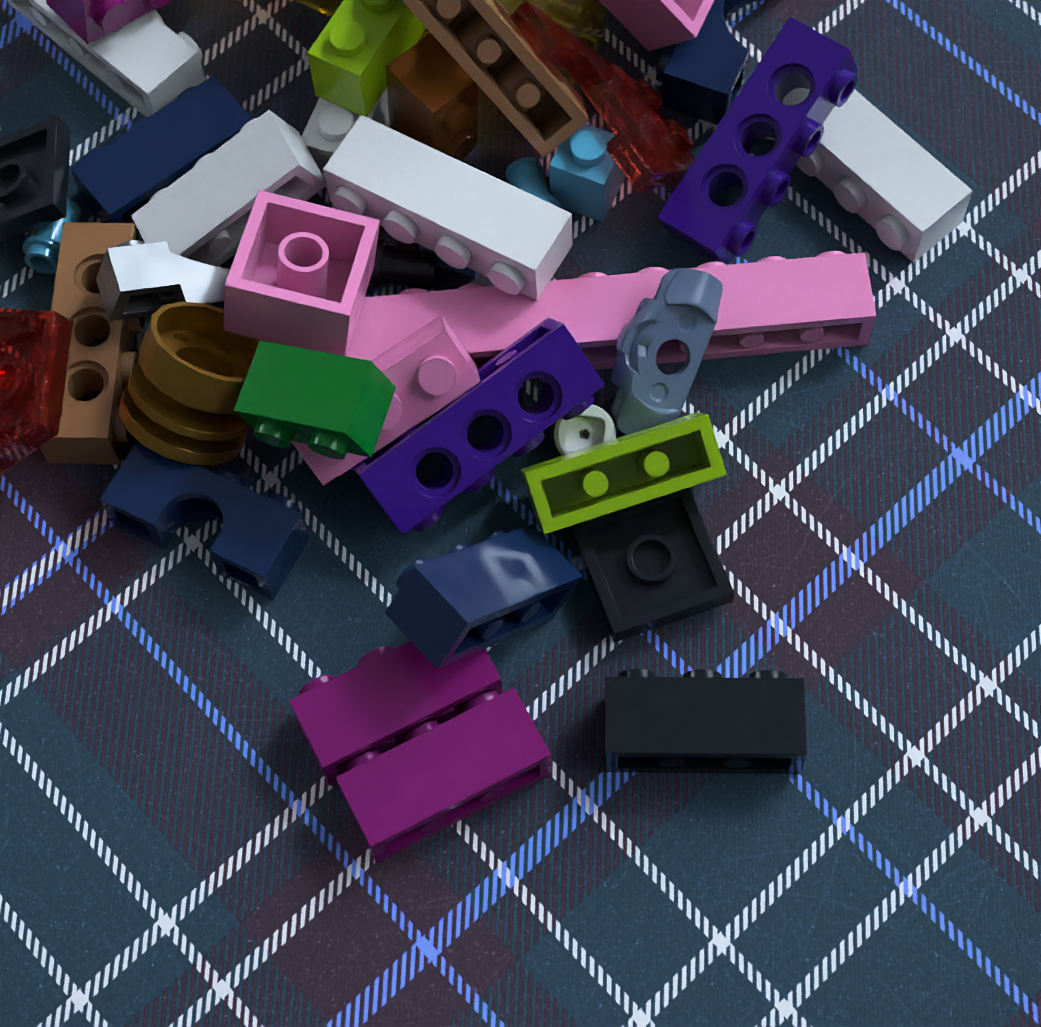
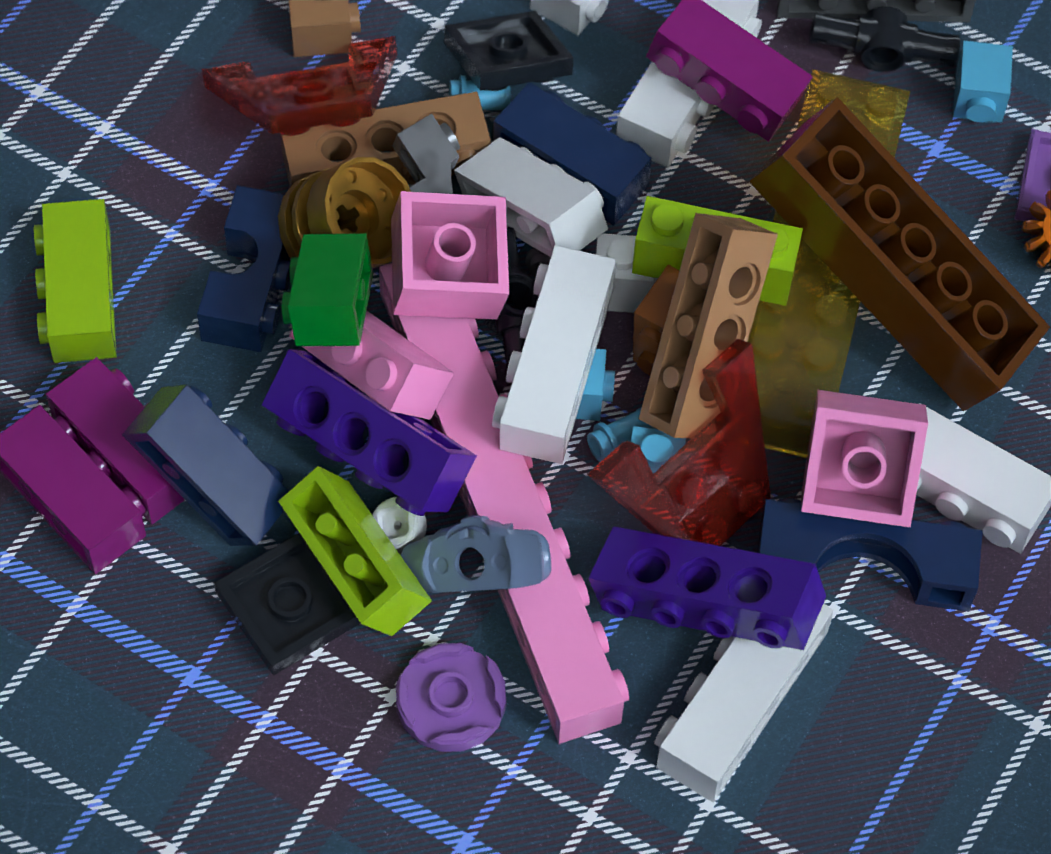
camera: 70 degrees right, 5 degrees down
black brick [604,669,807,774] -> none
none -> lime brick [34,199,117,363]
none -> medium lavender tile [396,643,506,752]

